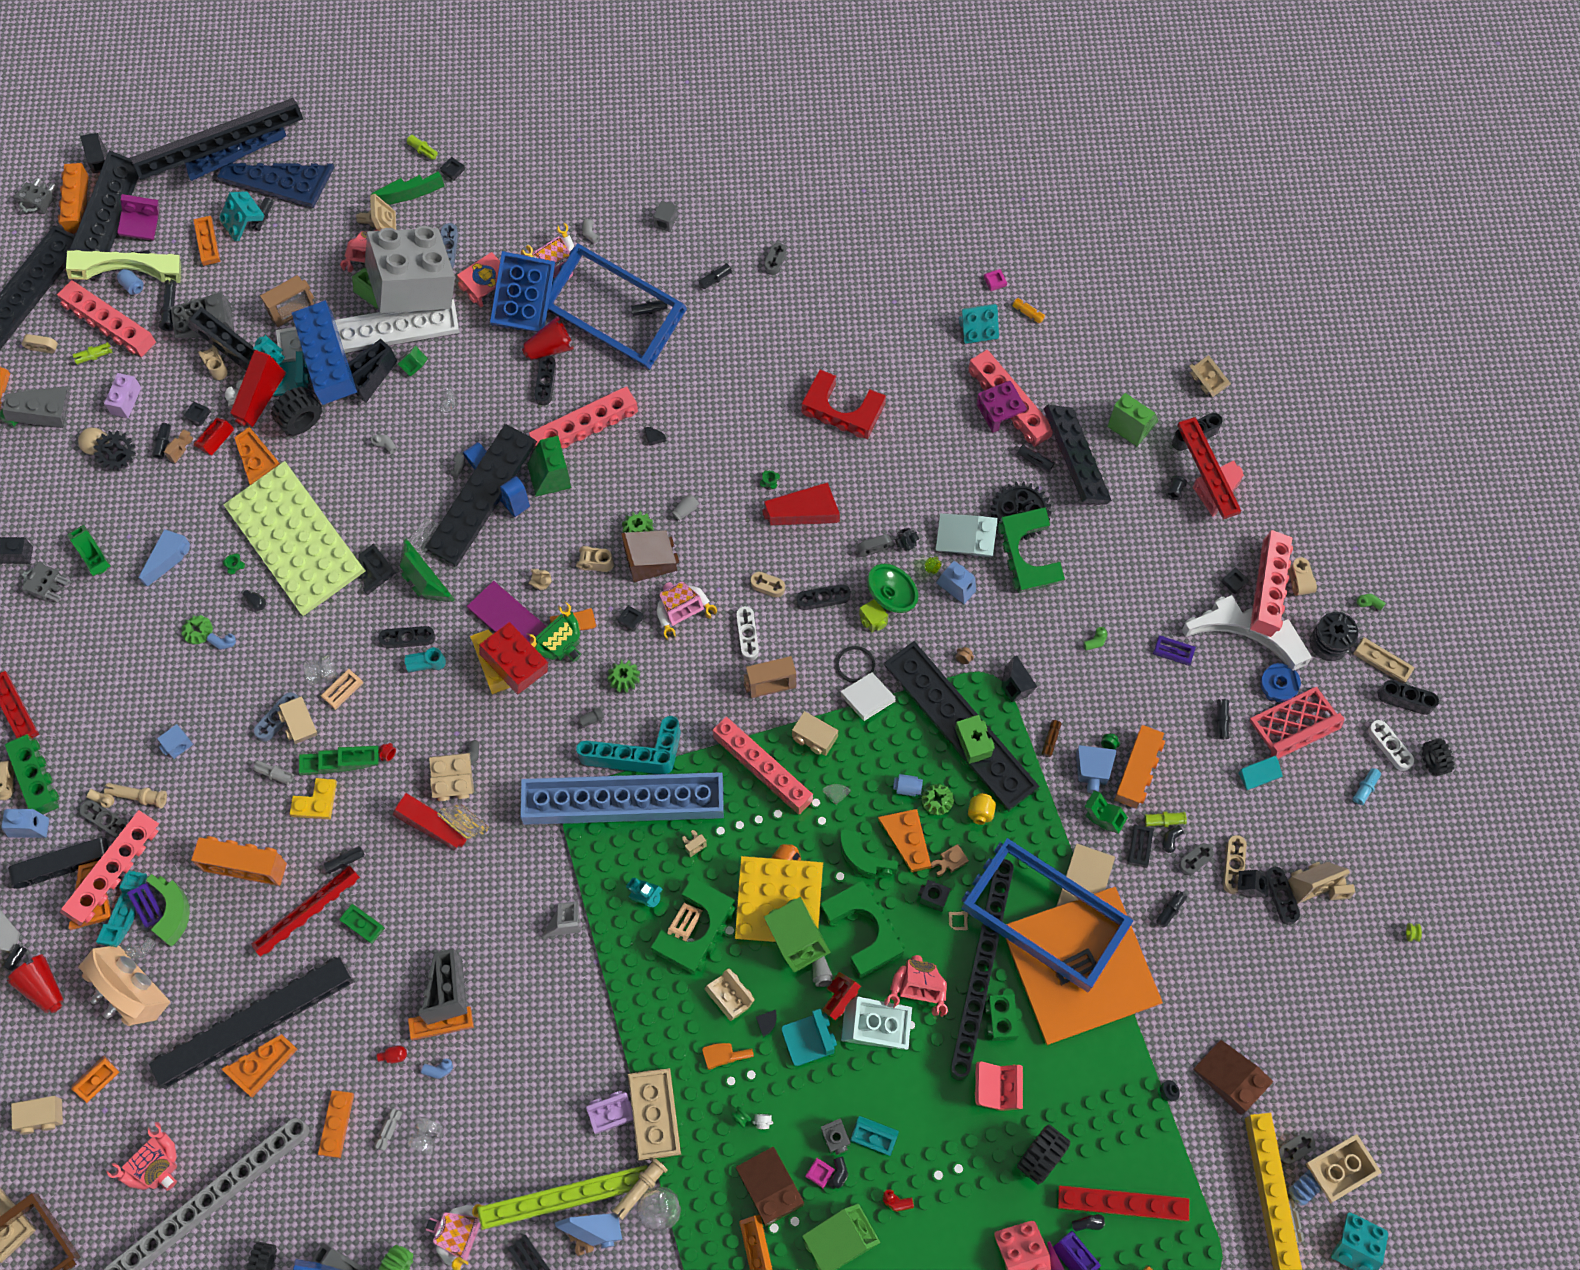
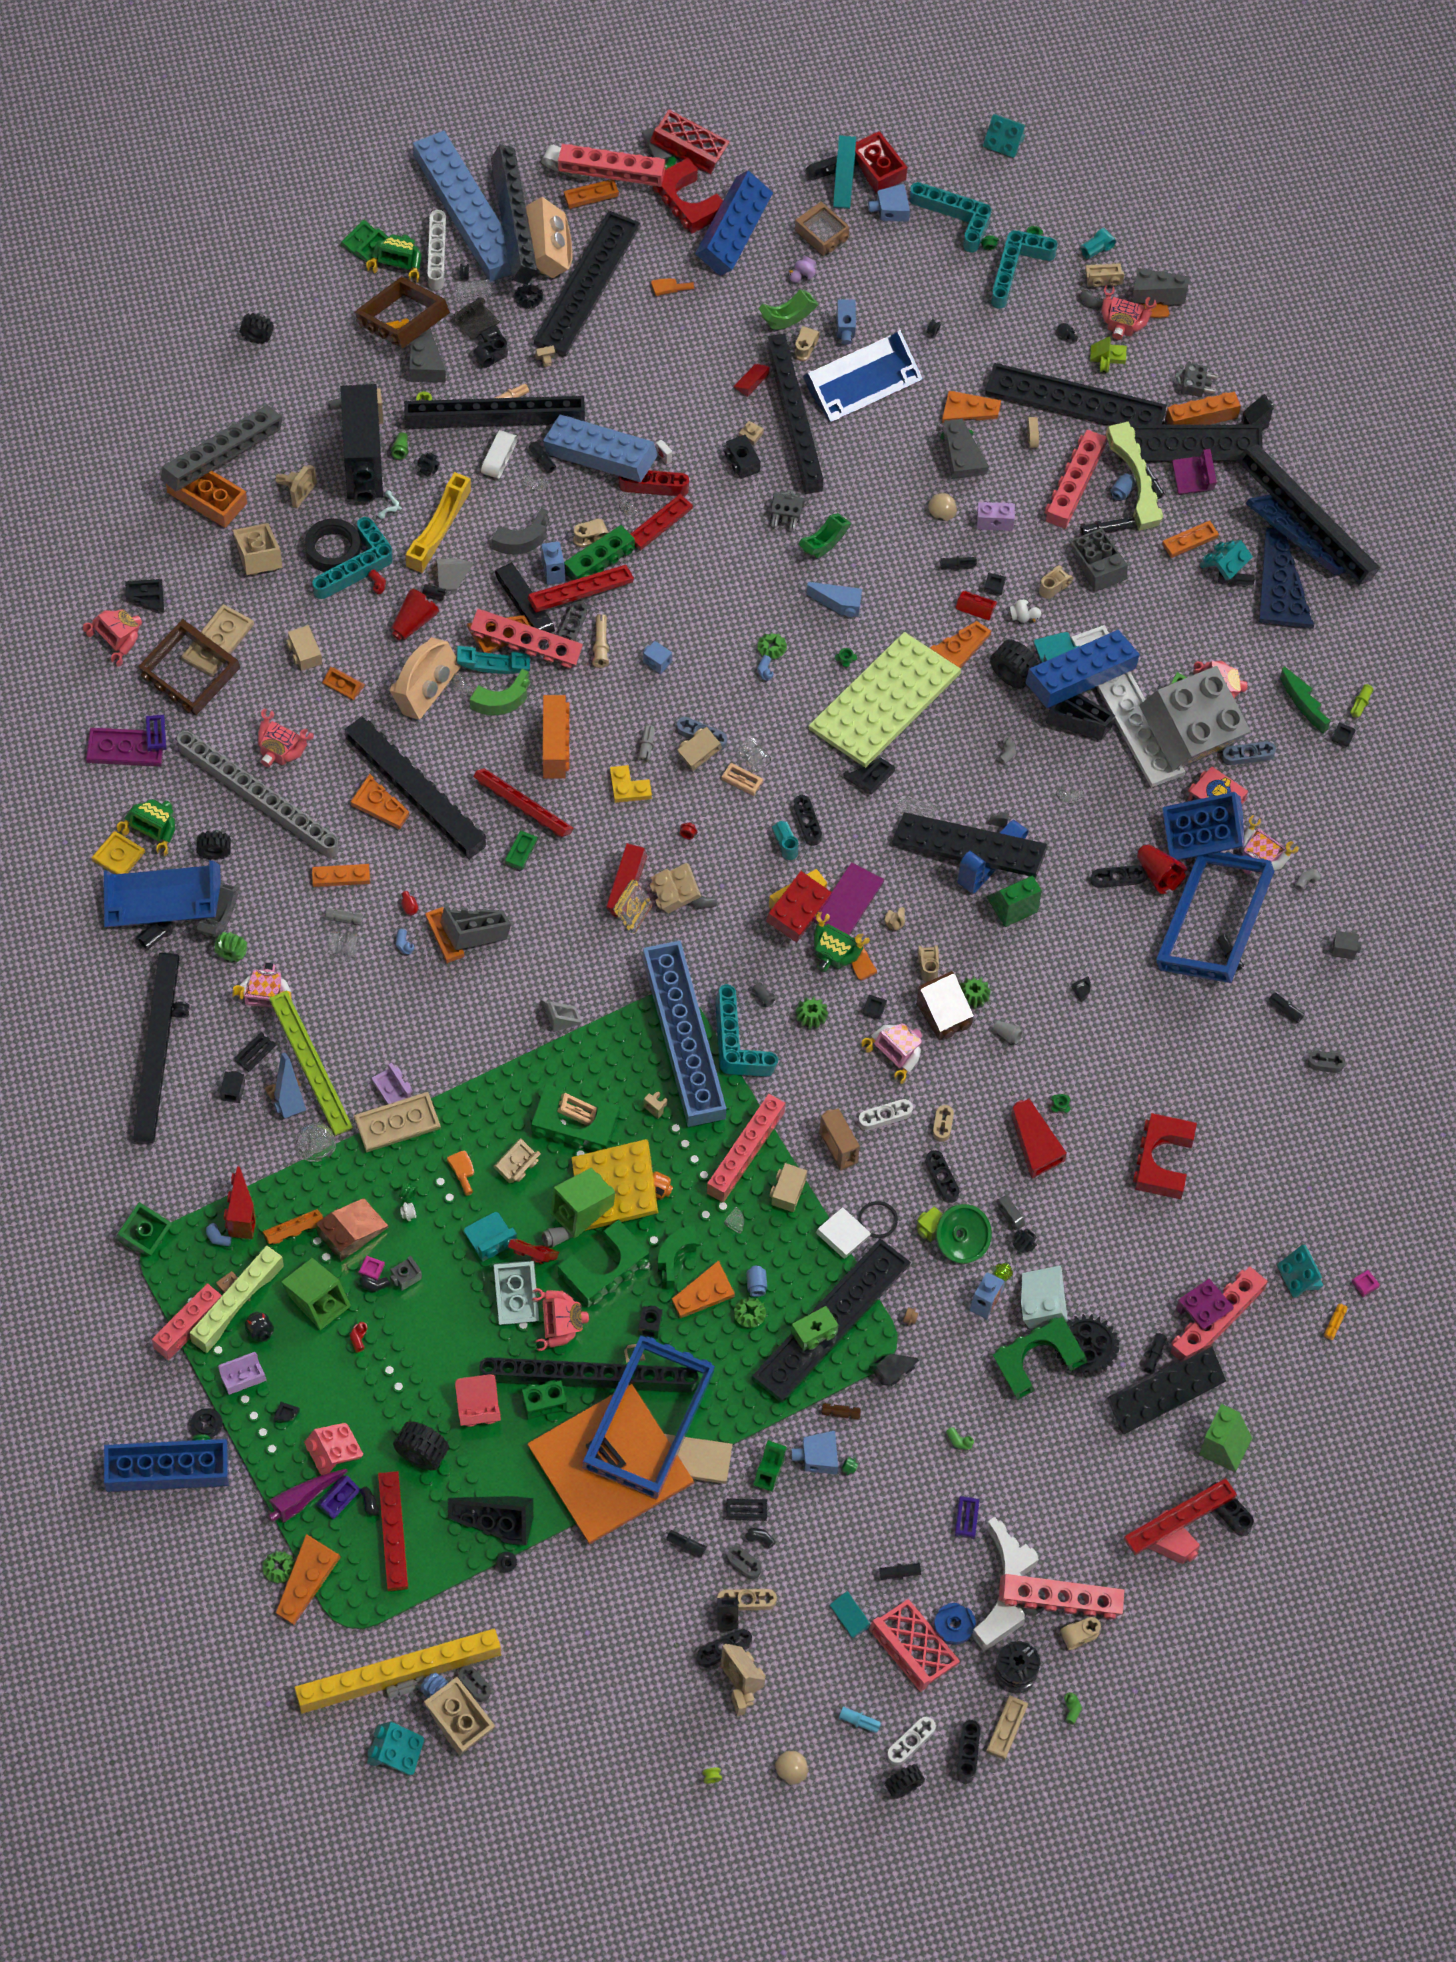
camera: 75 degrees right, 5 degrees down
lime pin [73,342,113,365] -> none
tan arm [86,789,114,808] -> none
black gear [93,430,136,471] -> none
dark purple tile [127,883,164,928] -> none
medium nougat plate [164,430,193,463] -> none
black brick [188,307,255,371] -> none
red slope [230,350,286,427] -> none
black cylinder [243,590,266,611] -> none
teal hips [253,335,285,365] -> none
medium nougat window [260,275,315,327] -> none
green slope [299,746,379,776] -> none
black axle [324,846,365,874] -> none
tan piece [356,194,396,231] -> none
green panel [398,345,428,377] -> none
green wedge [399,538,455,602] -> none
coral brick [529,386,638,449] -> none
tan pin [612,1158,668,1220] -> none
teal hips [626,878,663,907] -> none
black tile [756,1010,777,1038] -> none
teal slope [851,1116,899,1156] -> none
medium nougat plate [931,844,969,877] -> none
yellow head [968,793,996,825] -> none
orange brick [1114,725,1165,809] -> none
lime pin [1145,811,1187,827] -> none
black bush [1165,475,1188,500] -> none
tan bracket [1189,355,1231,397] -> none
copper slope [1193,1040,1274,1115] -> none
black plate [1221,567,1249,594] -> none
none -> black wedge [448,1496,534,1545]
none -> red plate [528,564,634,612]
none -> tan hair [775,1751,809,1785]

